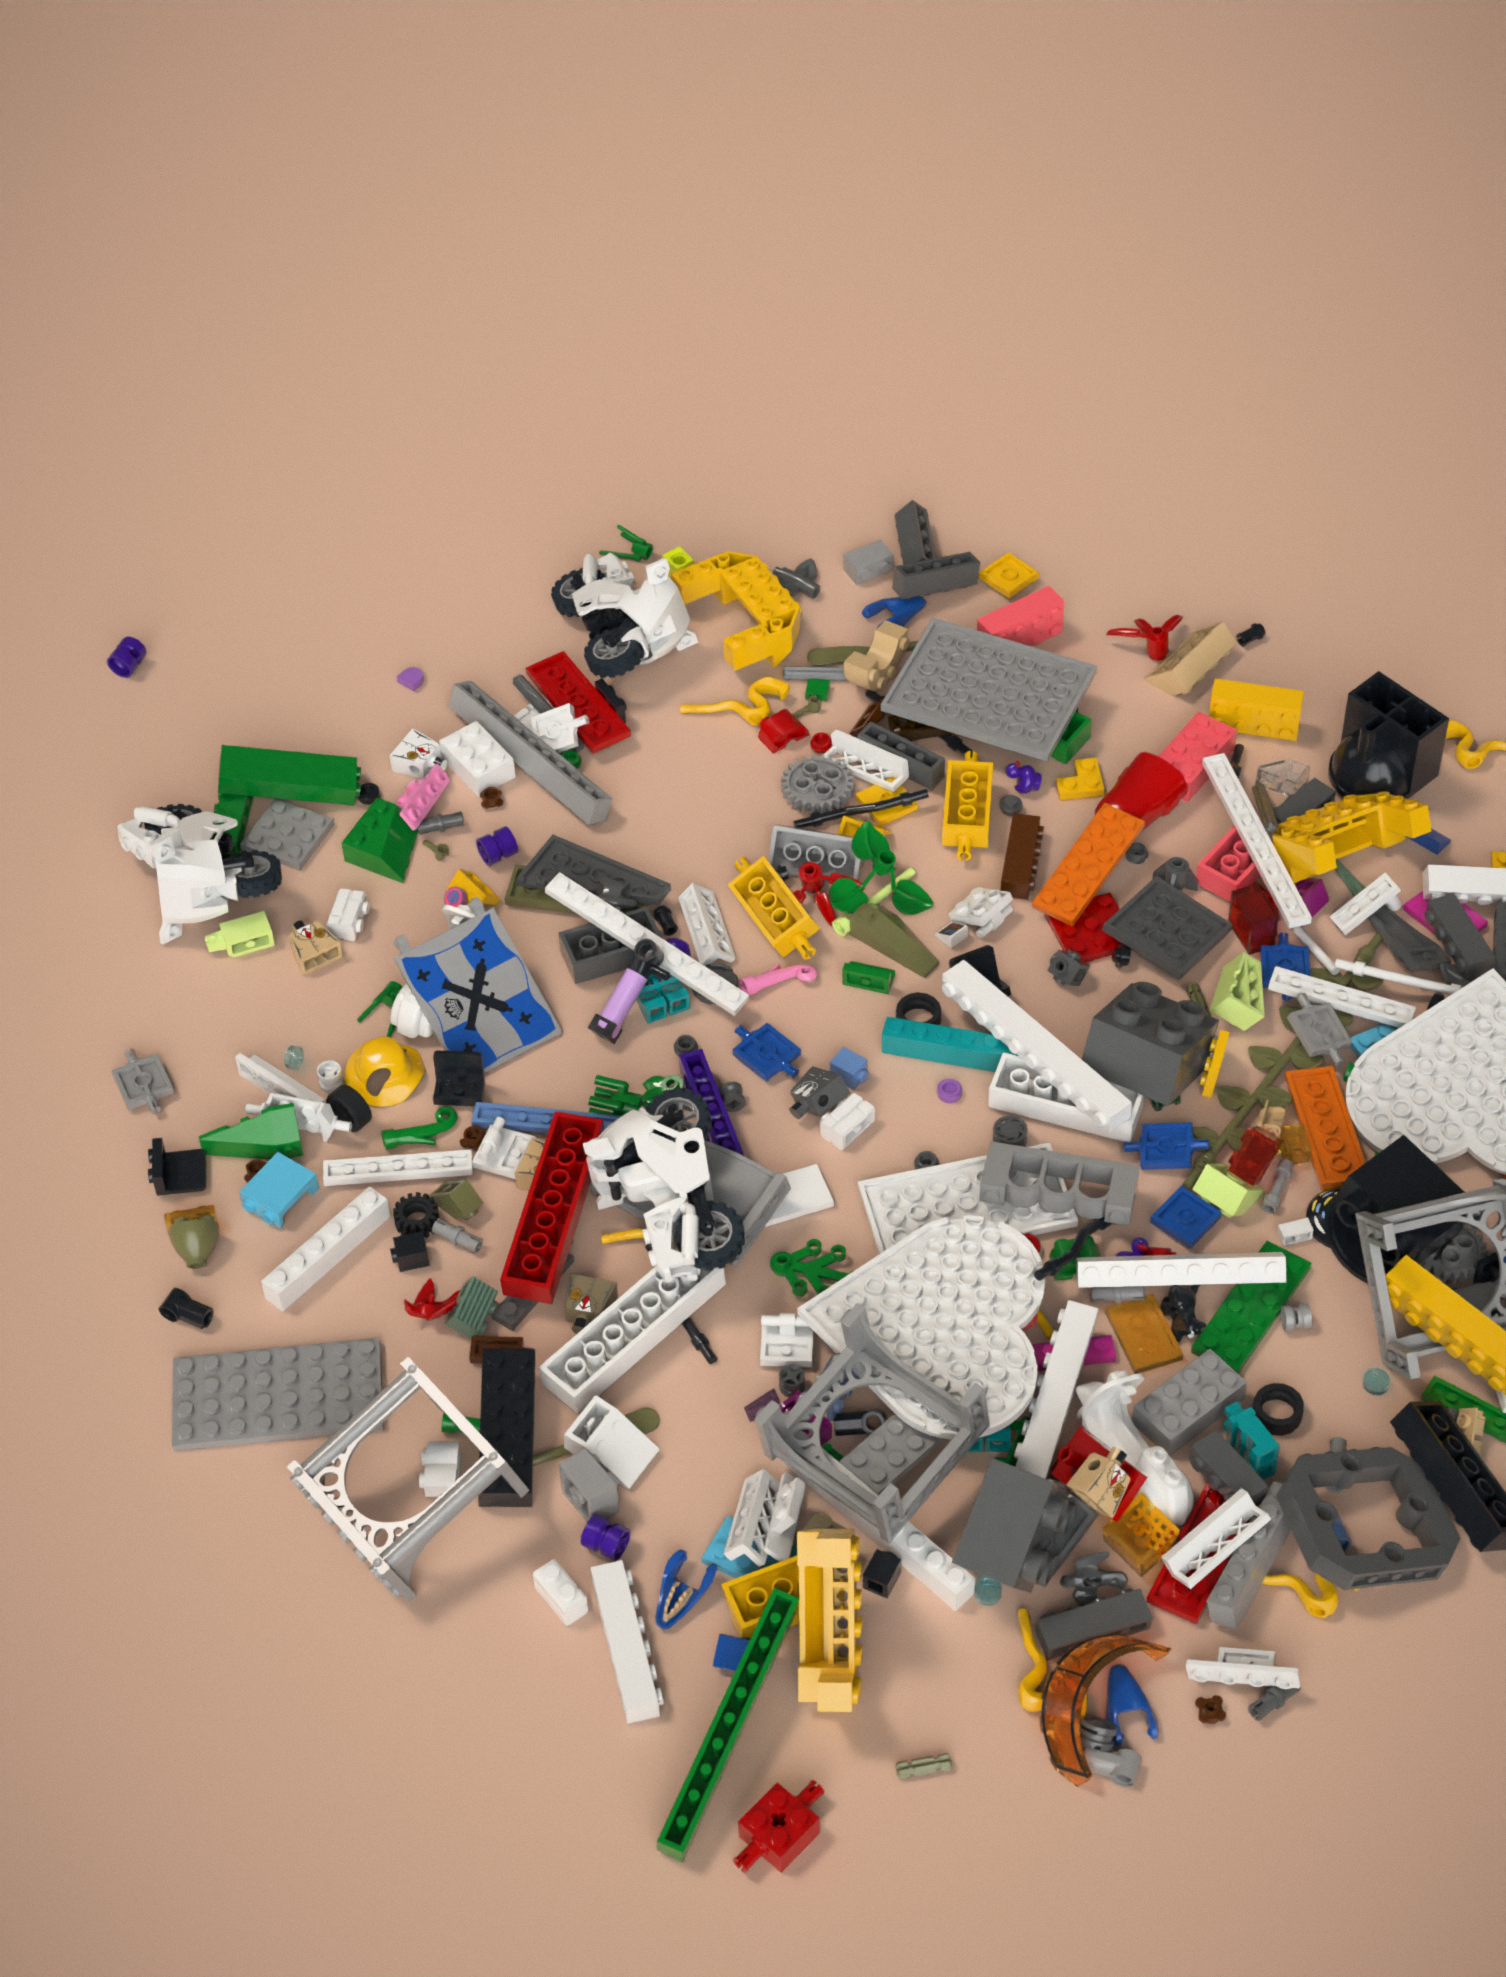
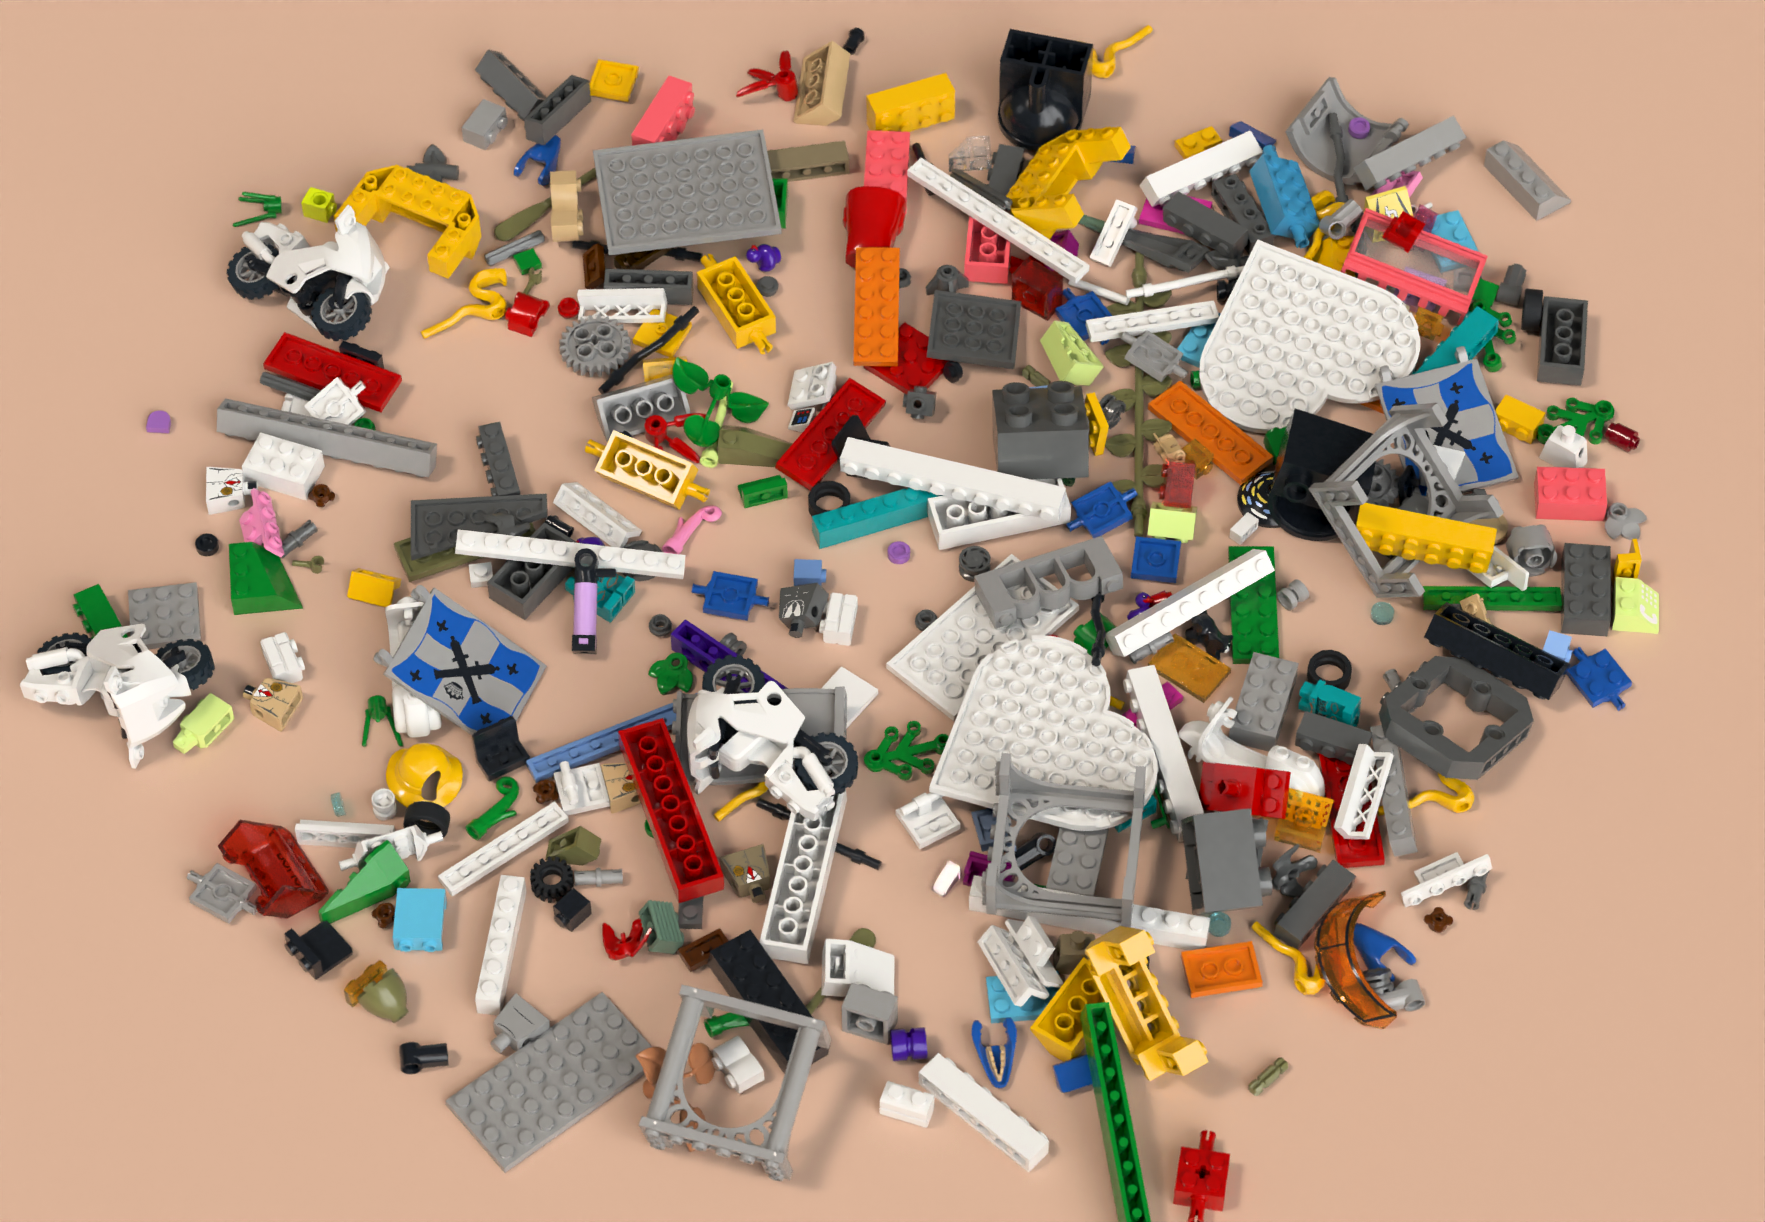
camera: 35 degrees left, 5 degrees up
green brick [218,745,361,806] -> none
medium lavender tile [444,887,468,907] -> none
dark purple wheel [476,826,518,866] -> none
green plant [588,1075,647,1116] -> none
dark grey wheel [779,1365,805,1397] -> none
reddish brown brick [1001,813,1044,900] -> none
yellow plate [1056,757,1105,801] -> none
tan torso [1066,1447,1130,1518] -> none
light grey bar [1262,1159,1294,1214] -> none
none -> clear red windscreen [218,819,329,918]
none -> white plate [469,562,493,588]
none -> dark grey brick [476,422,520,496]
none -> light grey torso [490,993,550,1053]
none -> nougat plant [635,1043,715,1152]
none -> dark tan brick [767,141,849,182]
none -> red plate [775,378,886,491]
none -> dark grey wheel [1099,394,1126,429]
none -> orange plate [1181,941,1263,998]

